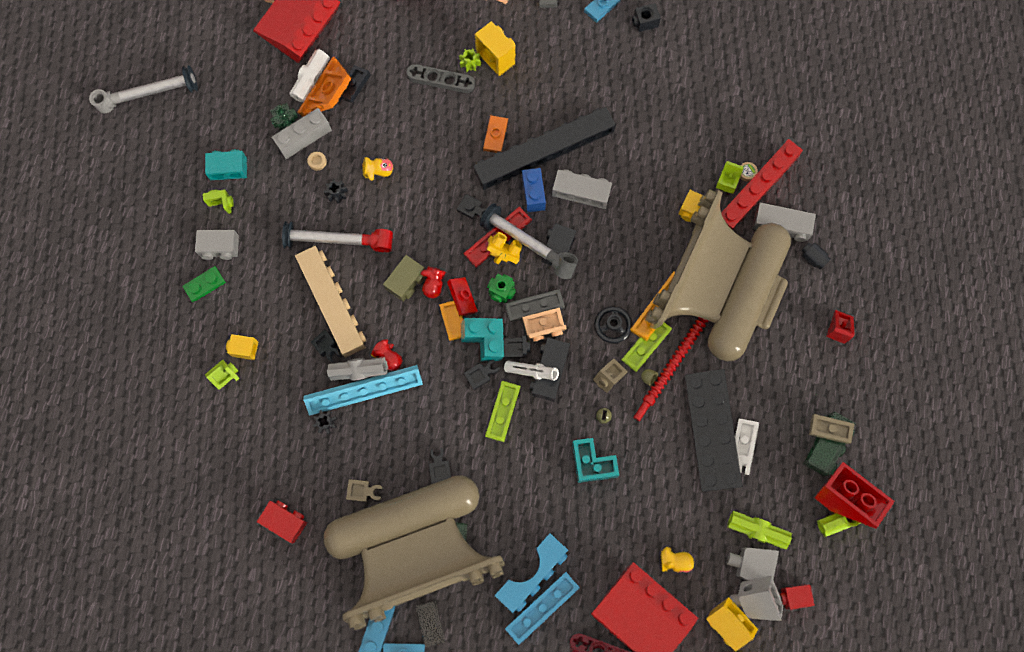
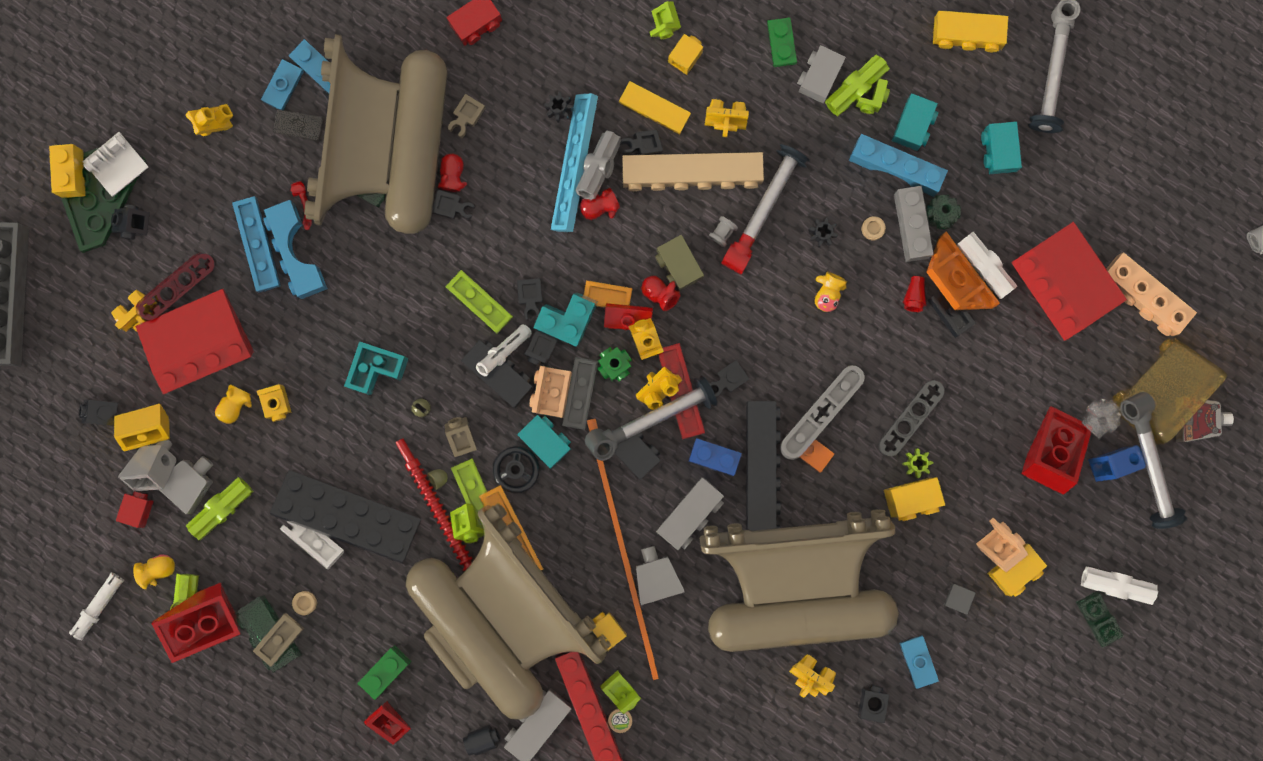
camera: 115 degrees right, 10 degrees up
none -> white pin [69,572,124,641]
none -> yellow animal [133,554,175,589]
none -> yellow brick [257,384,292,422]
none -> red piece [291,181,312,230]
none -> tan tile [292,591,317,615]
none -> green brick [357,645,412,700]
none -> red animal [438,154,467,192]
none -> lime bracket [450,504,484,543]
none -> teal brick [517,415,571,469]
none -> orange piece [587,419,659,680]
none -> yellow tile [619,81,691,134]
none -> yellow brick [629,318,664,360]
none -> light grey torso [636,546,684,605]
none -> dark tan piece [699,510,899,652]
none -> yellow hips [705,99,749,137]
none -> light grey bush [708,216,738,247]
none -> light grey piece [780,366,865,460]
none -> yellow hips [789,654,836,698]
none -> lime piece [825,55,890,116]
none -> dark azure arch [849,134,948,197]
none -> red cone [903,276,926,312]
none -> yellow brick [933,11,1008,52]
none -> teal brick [981,122,1022,174]

